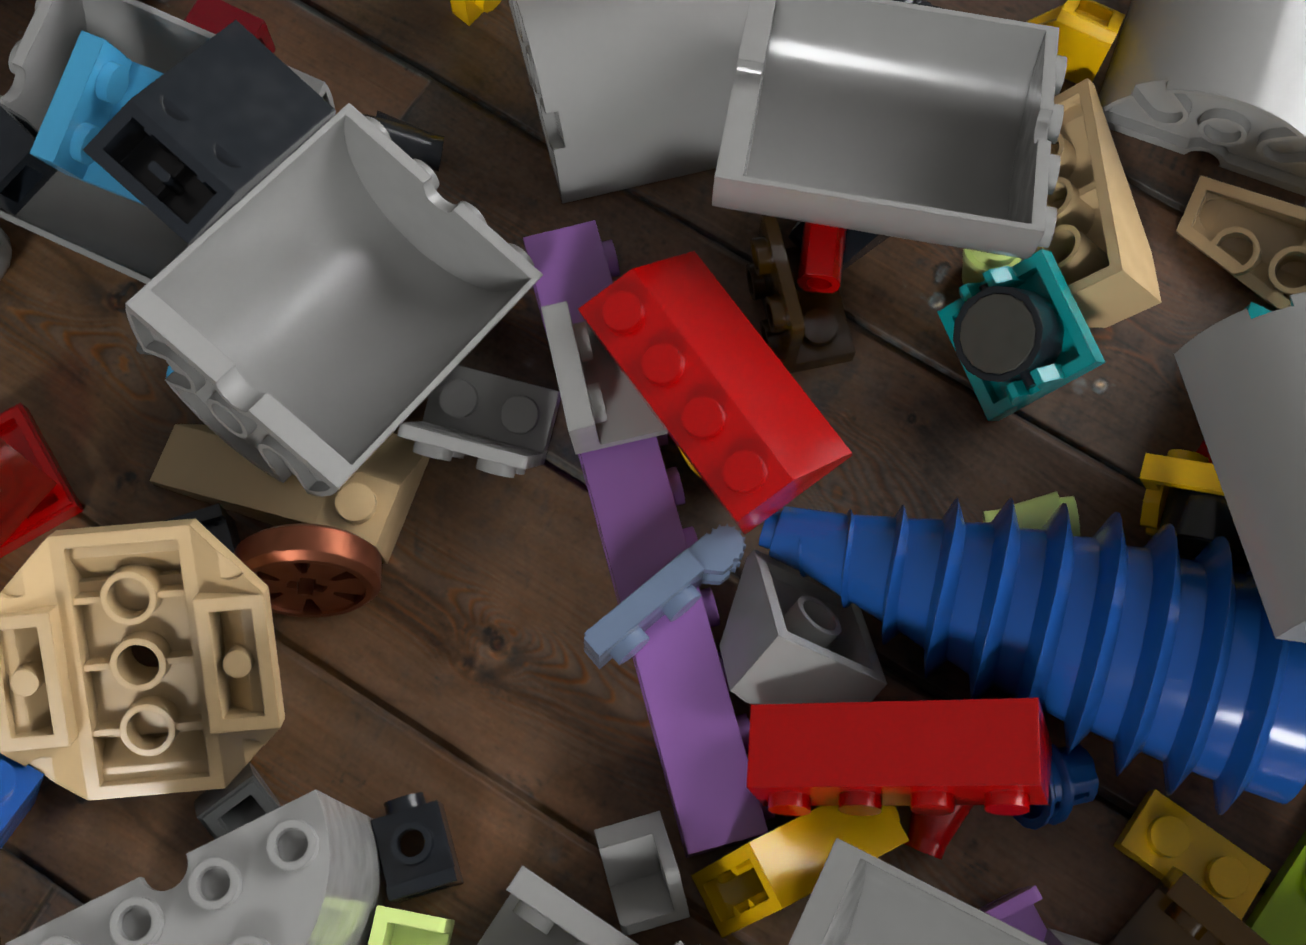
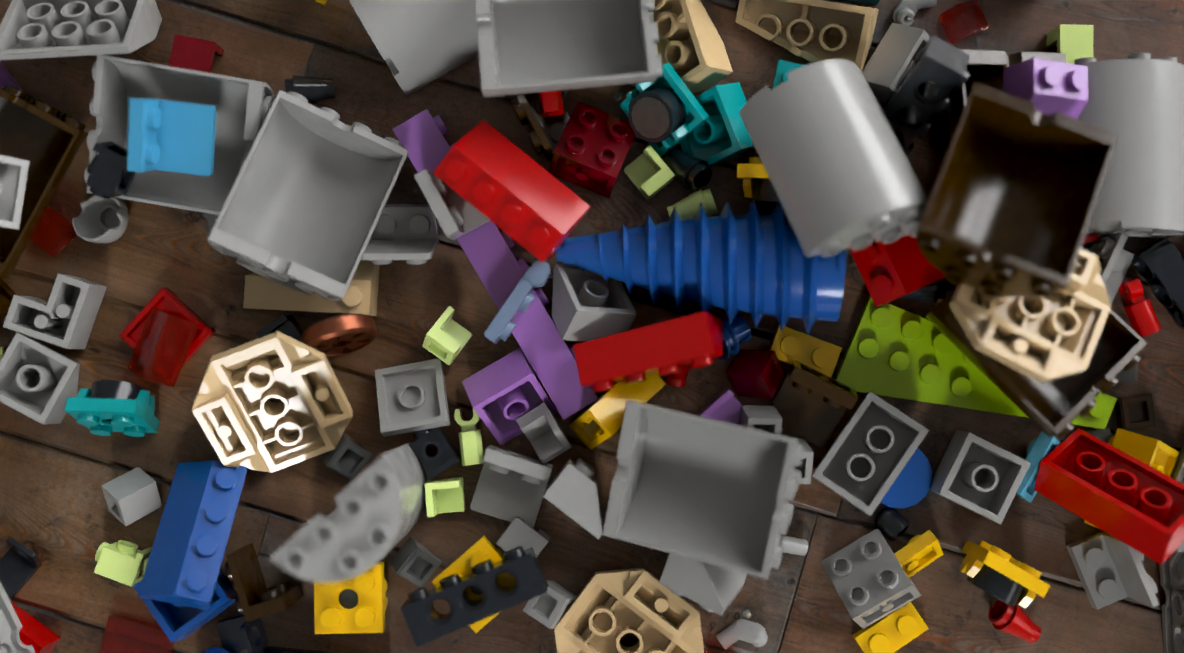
camera: 15 degrees left, 15 degrees up
black slope [83,20,336,245] -> none
none -> light grey plate [375,358,450,437]
none -> yellowish green panel [422,306,472,366]
none -> yellowish green bar [454,408,484,466]
none -> medium lavender slope [461,348,558,445]
none -> dark red bracket [549,102,636,198]
none -> yellowish green panel [624,145,675,201]
none -> black cone [663,148,712,191]
none -> teal slope [679,82,755,168]
none -> dark red panel [726,349,785,398]

